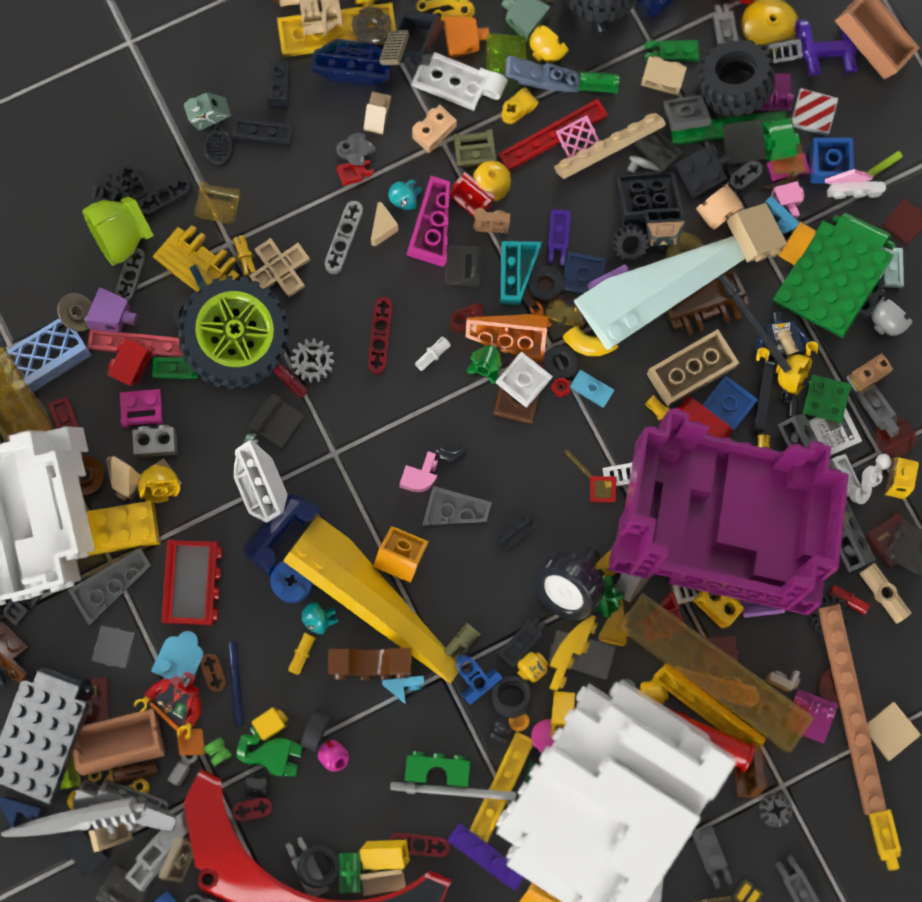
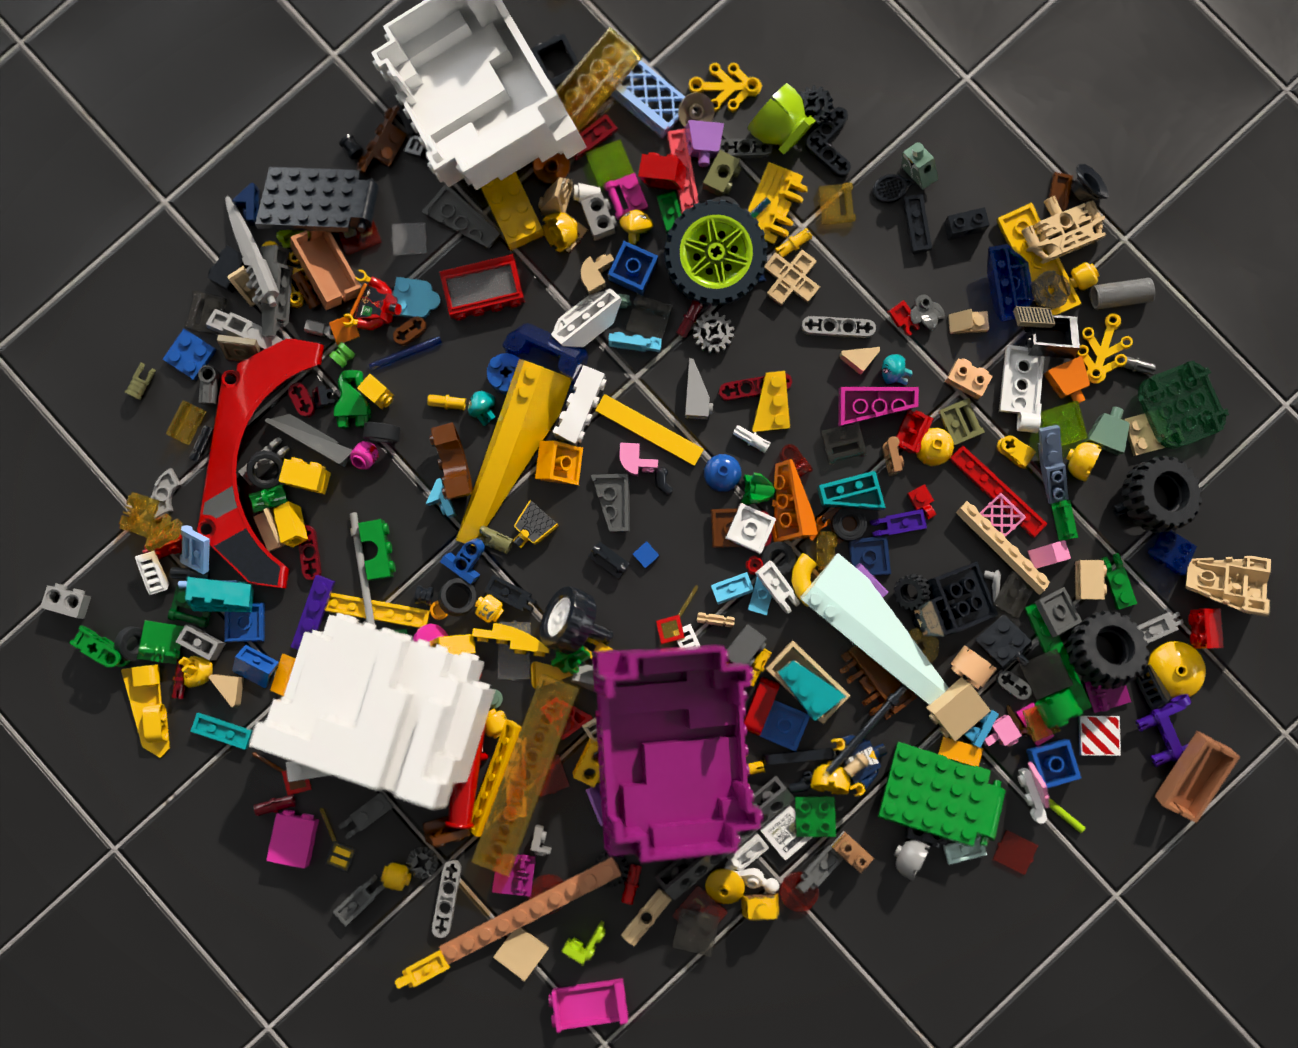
camera: 85 degrees right, 5 degrees up
none -> dark grey wedge [265,414,352,467]
none -> yellow piece [279,457,331,495]
none -> yellow head [381,863,412,891]
none -> light grey beam [432,860,462,938]
none -> torso [513,500,559,548]
none -> white wedge [553,365,607,446]
none -> lime bracket [562,920,606,964]
none -> white cone [573,183,600,202]
none -> tan brick [581,254,614,295]
none -> clear neon green plate [586,139,634,188]
none -> yellow tile [595,394,704,466]
none -> blue brick [608,241,658,296]
none -> medium azure hinge [608,332,662,352]
none -> yellow piece [619,210,654,245]
none -> blue tile [633,541,660,568]
none -> light grey slope [685,358,713,420]
none -> yellow plant [689,63,761,112]
none -> tan axle [697,612,735,628]
none -> olive brick [703,150,741,197]
none -> blue cylinder [704,454,742,492]
none -> yellow dish [705,869,745,904]
none -> medium azure plate [711,572,754,605]
none -> dark grey brick [727,624,767,666]
none -> yellow wing [752,371,790,432]
none -> white hinge [755,561,800,614]
none -> teal wedge [777,660,846,720]
none -> red plate [907,484,937,520]
none -> bright pink slope [1028,540,1071,569]

